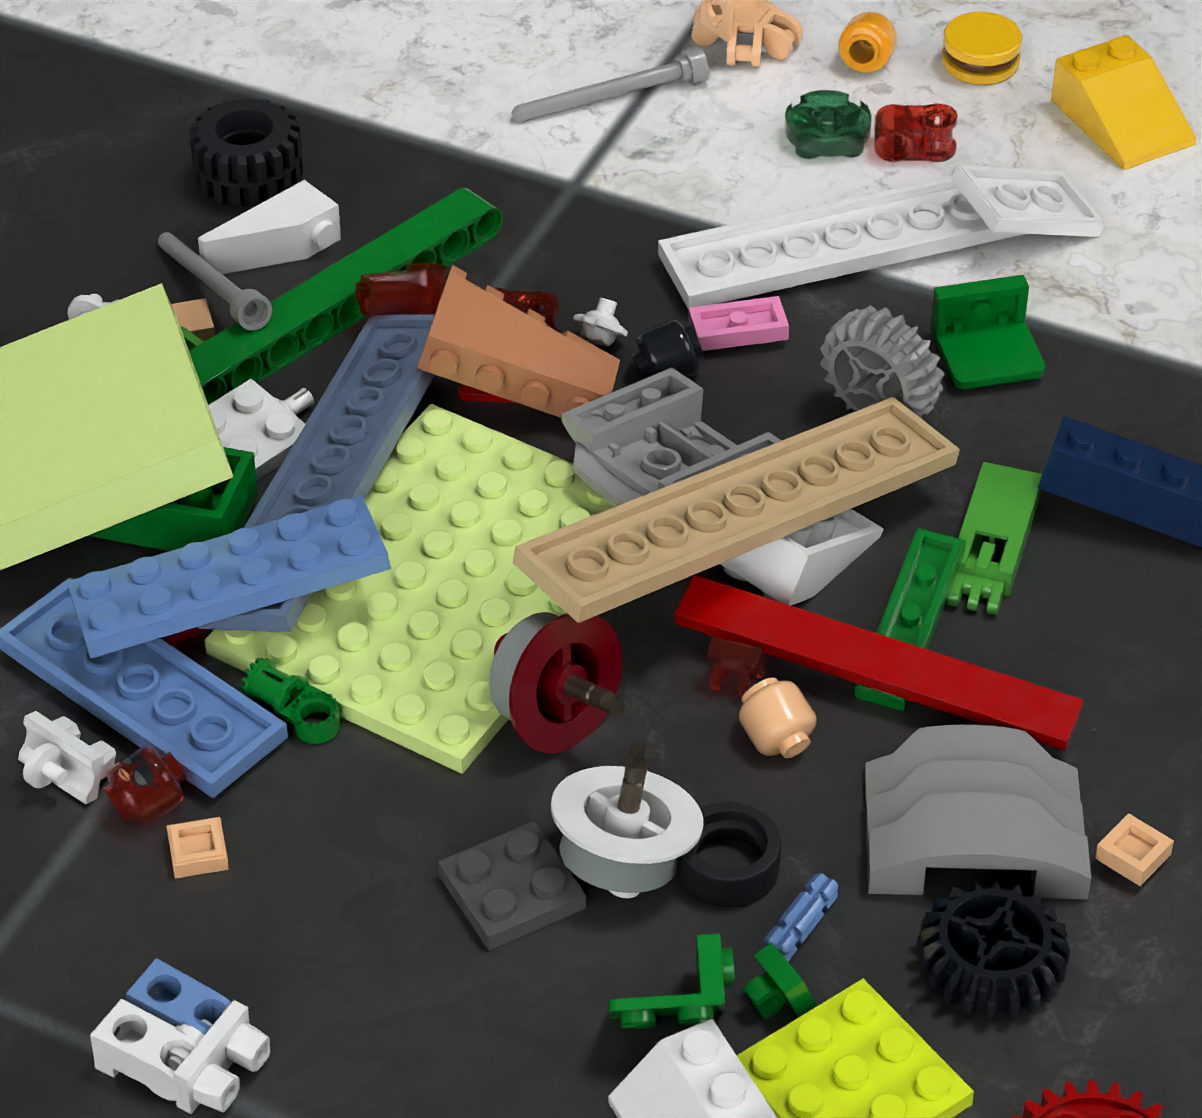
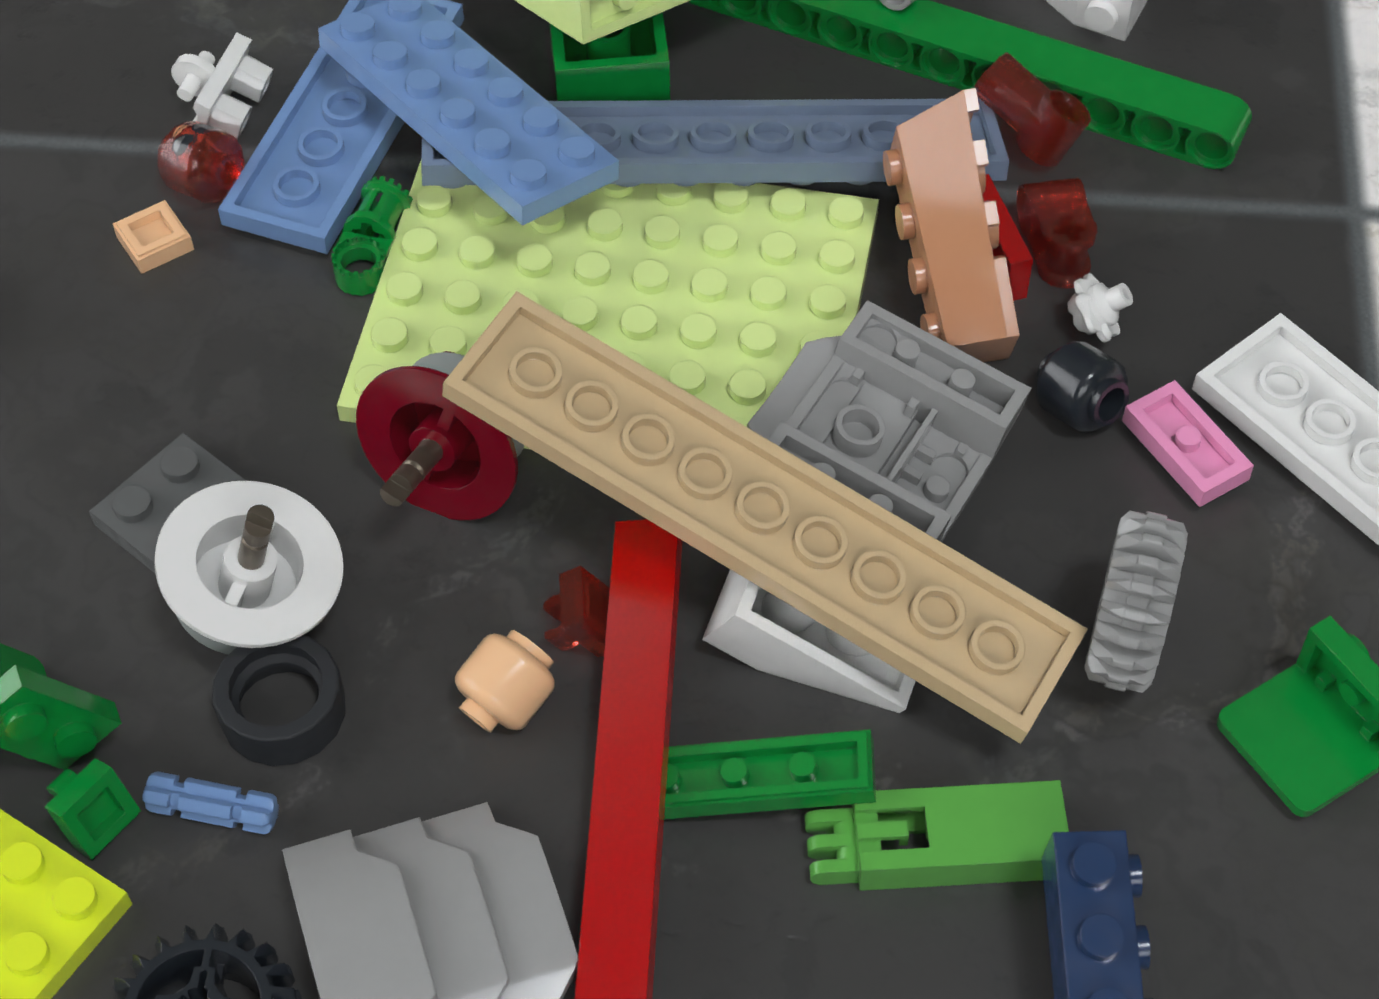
camera: 70 degrees right, 10 degrees up
white plate [208,379,314,480] -> none

